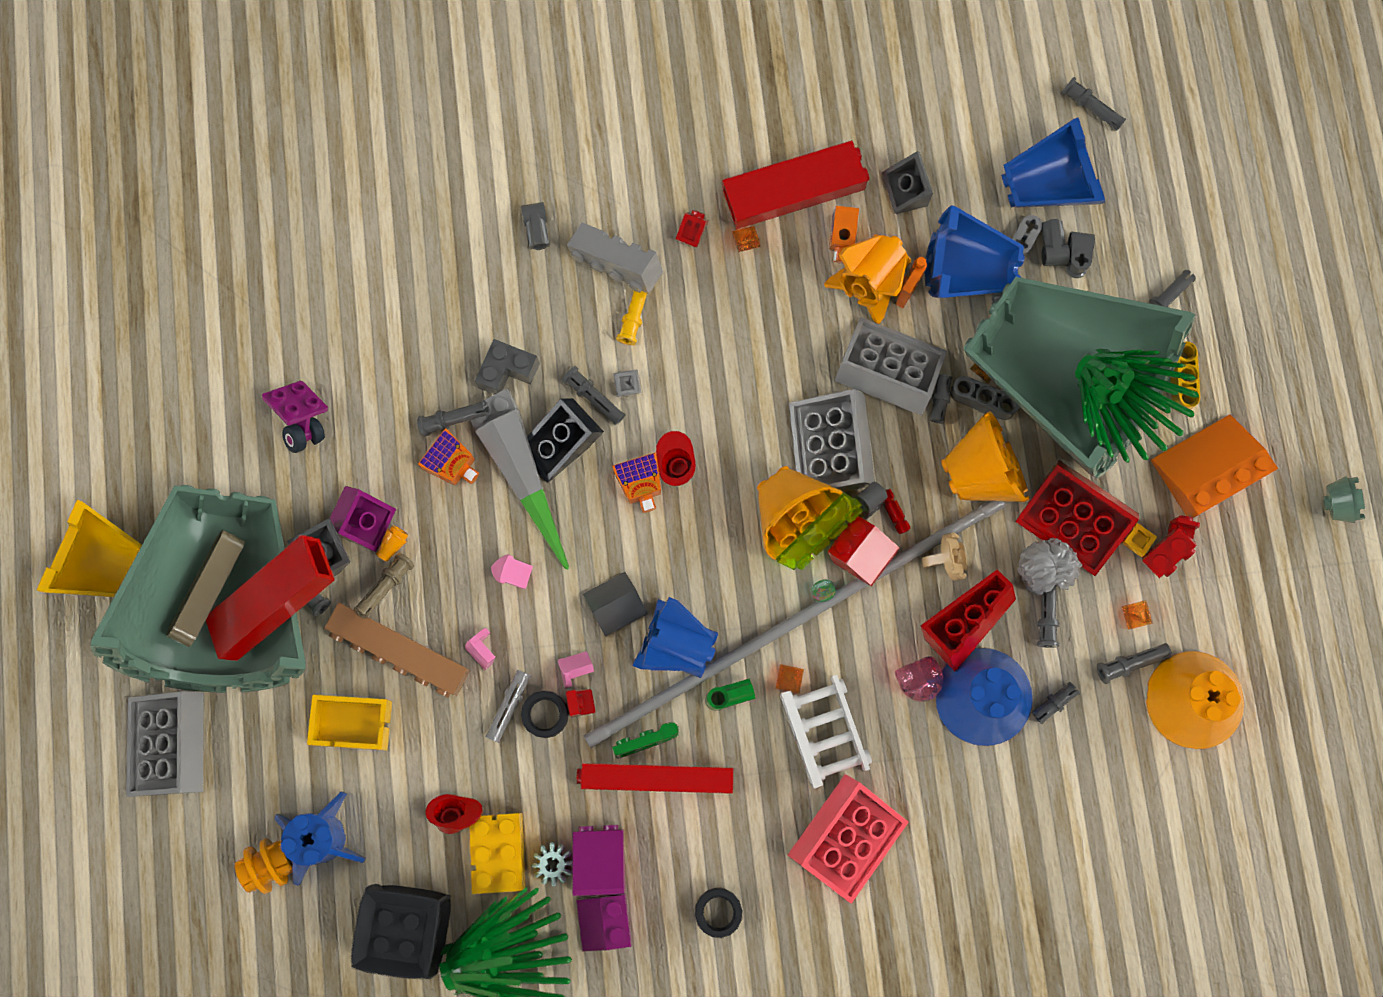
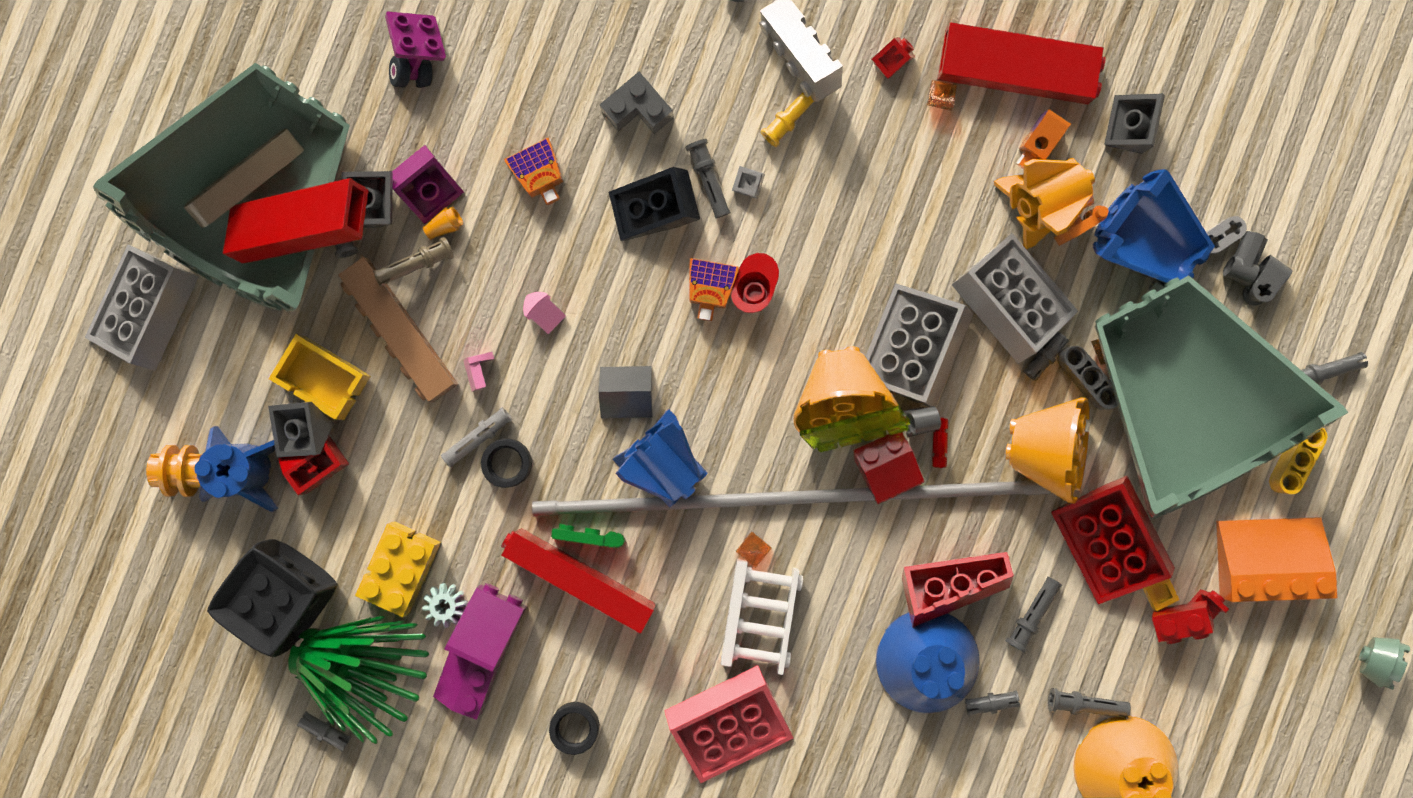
camera: 30 degrees right, 10 degrees up
yellow cone [36,500,142,597] -> none
dark grey pin [417,400,490,437] -> none
red piece [425,794,483,834] -> none
light grey plate [471,388,569,570] -> none
bright pink tile [558,651,594,689] -> none
red bracket [566,689,596,717] -> none
green piece [705,678,756,711] -> none
clear light blue tile [811,579,836,602] -> none
clear pink piece [895,656,944,702] -> none
tan tile [922,532,968,581] -> none
blue cone [1001,117,1105,208] -> none
light grey hair [1017,538,1082,595] -> none
dark grey pin [1061,77,1126,131] -> none
green plant [1075,348,1199,463] -> none
clear orange tile [1121,600,1153,630] -> none
none -> dark grey slope [268,402,334,457]
none -> red slope [278,435,349,495]

